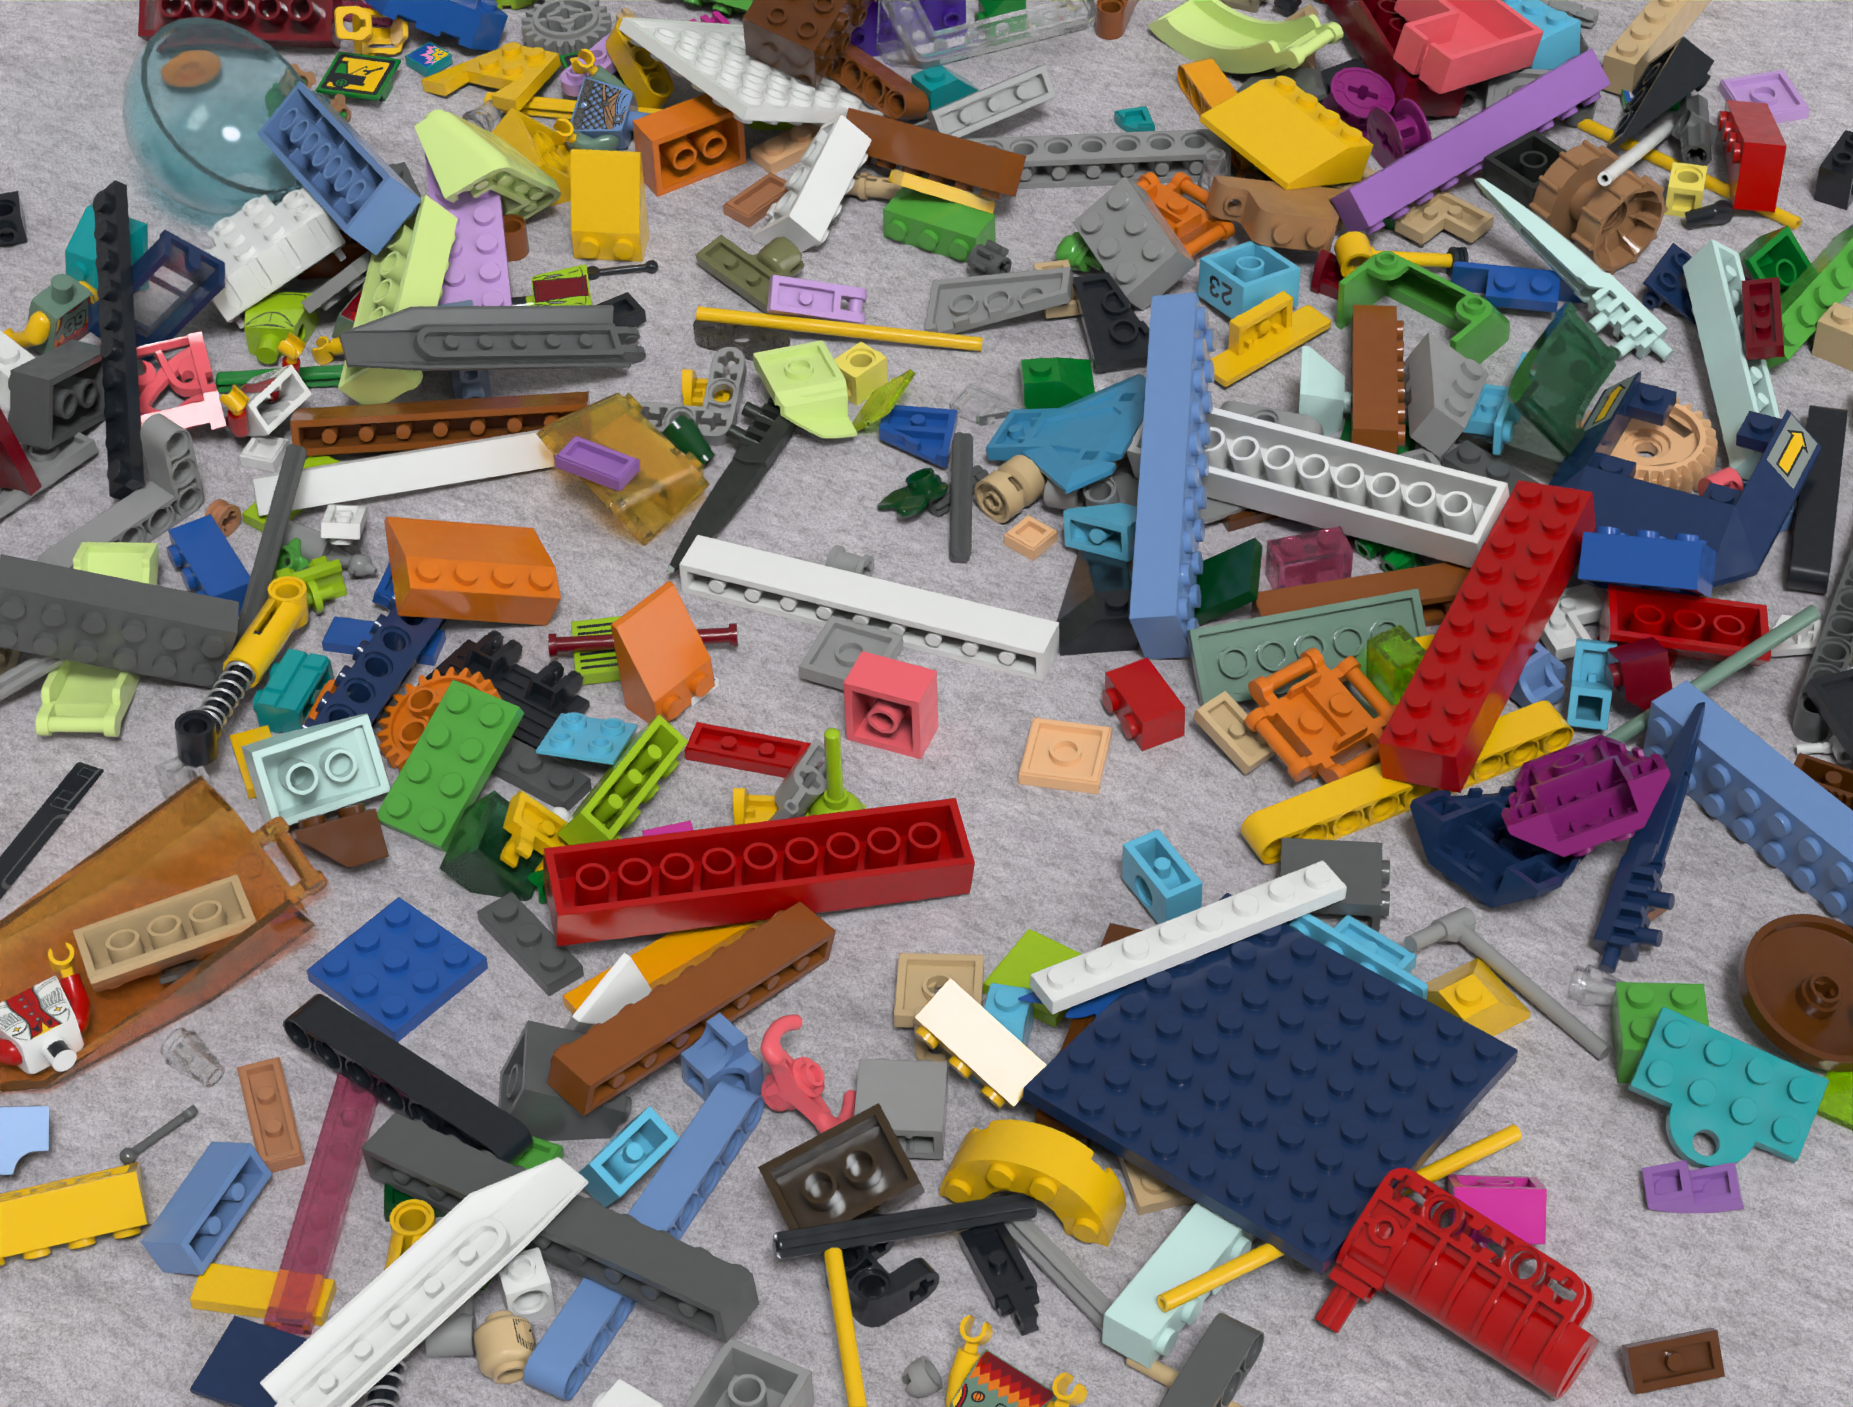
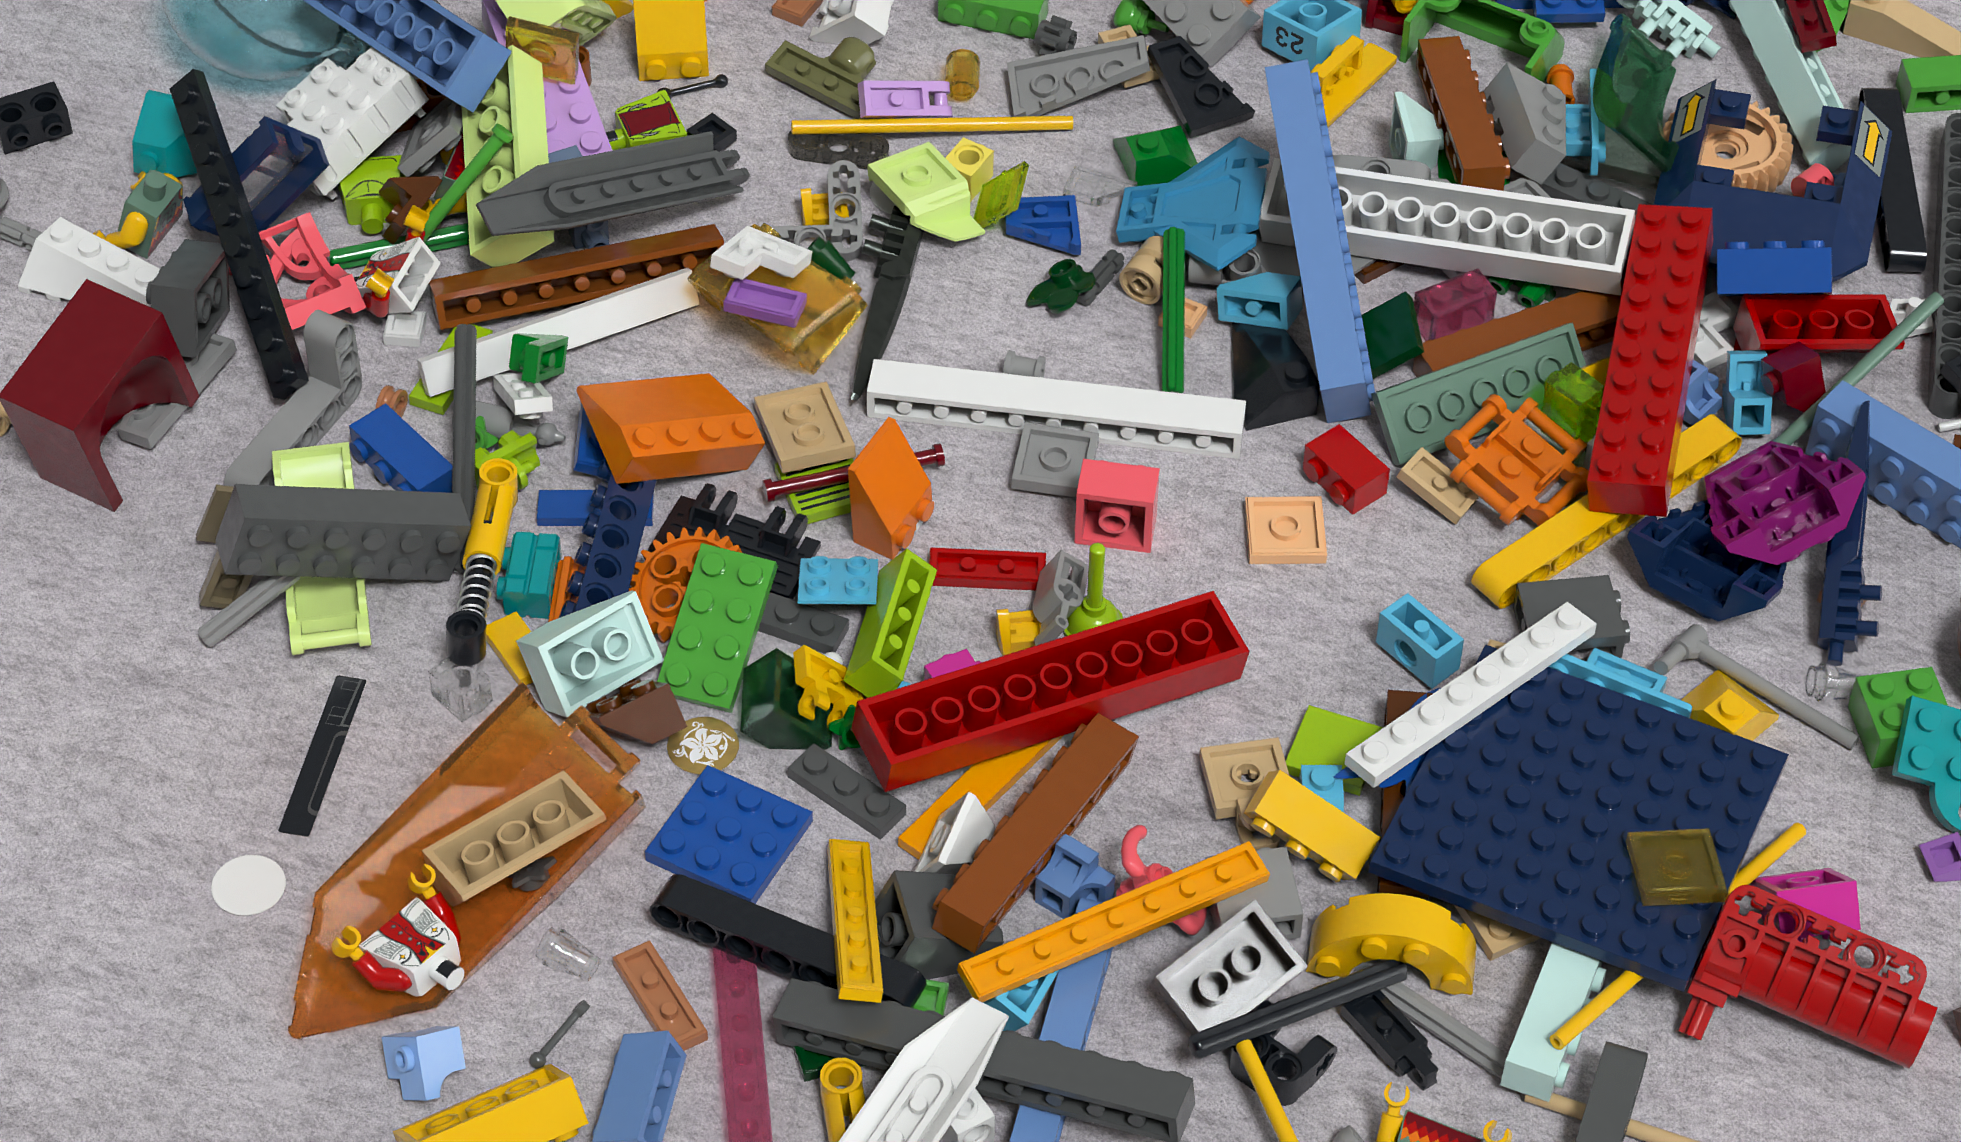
camera: 15 degrees left, 5 degrees up
dark grey axle [949,432,973,563] -> none
none -> reddish brown slope [379,176,443,244]
none -> bright green bar [424,123,514,243]
none -> clear yellow tile [506,16,579,84]
none -> green slope [509,333,569,383]
none -> pearl gold sticker [667,717,739,774]
none -> white plate [710,226,812,280]
none -> tan plate [754,381,856,473]
none -> yellow tile [827,839,883,1003]
none -> clear yellow brick [944,49,981,101]
none -> light orange tile [957,841,1270,1002]
none -> green axle [1162,227,1185,393]
none -> orange pin [1546,64,1575,104]
none -> clear yellow tile [1626,828,1728,906]

